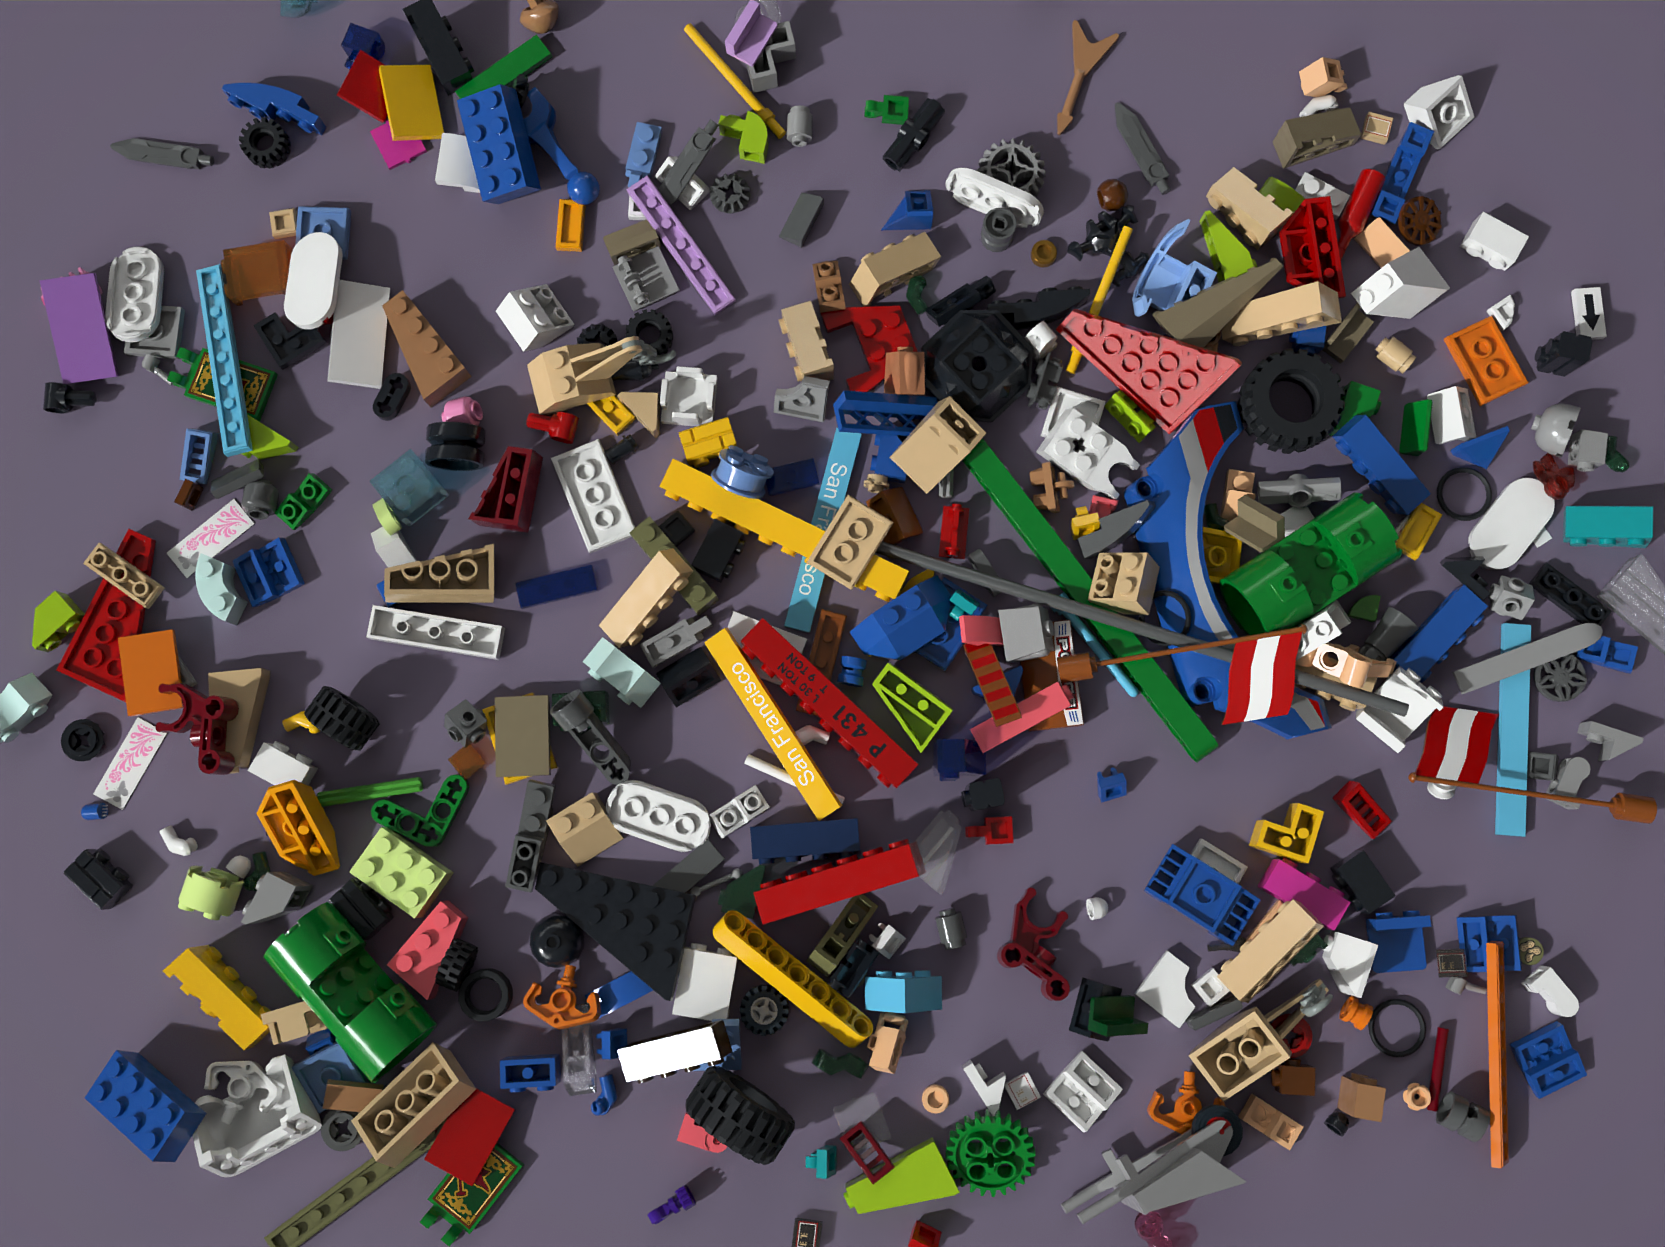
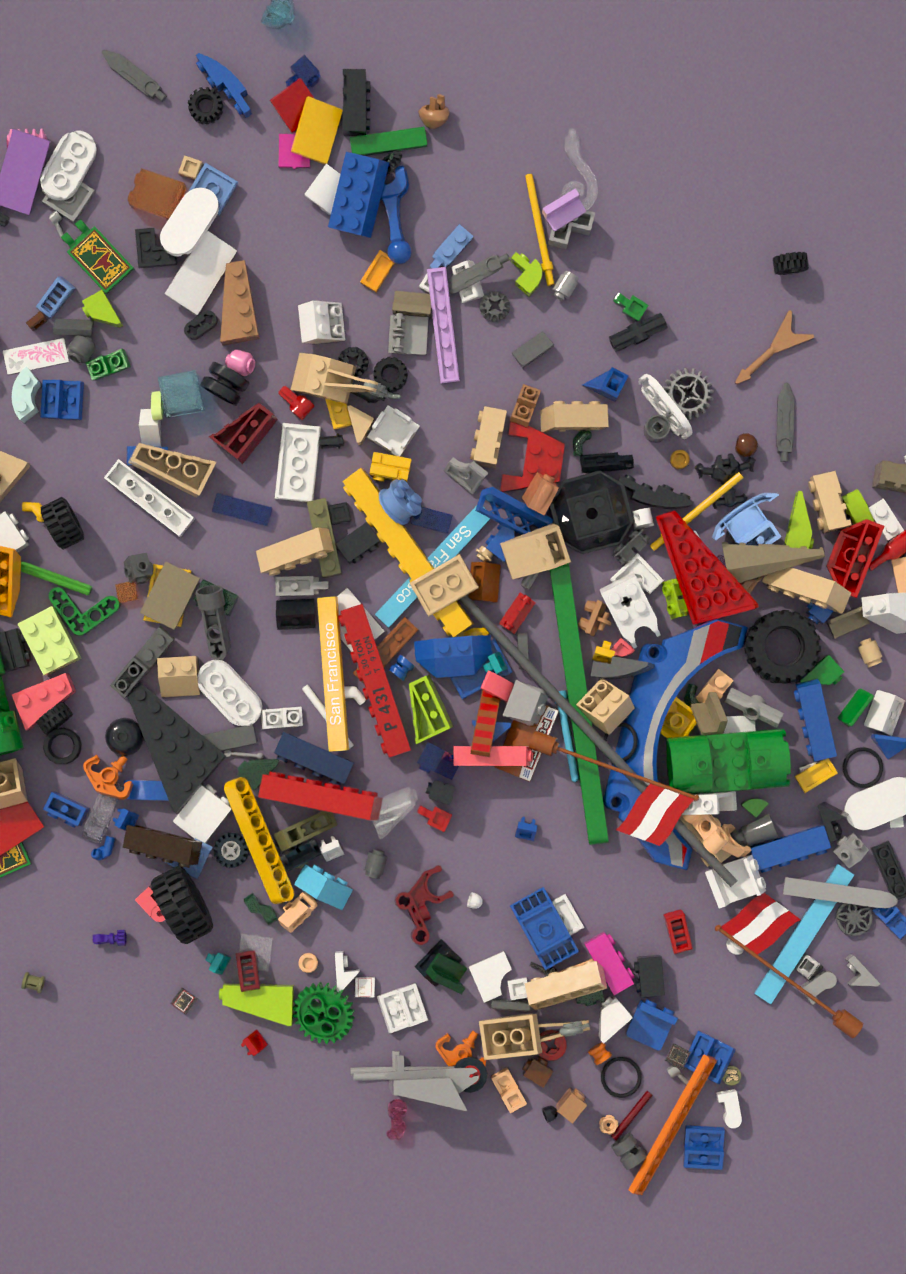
camera: 25 degrees right, 5 degrees up
medium azure tile [196,264,253,457] -> none
light aqua brick [583,637,661,708] -> none
yellow brick [1249,803,1324,863] -> none

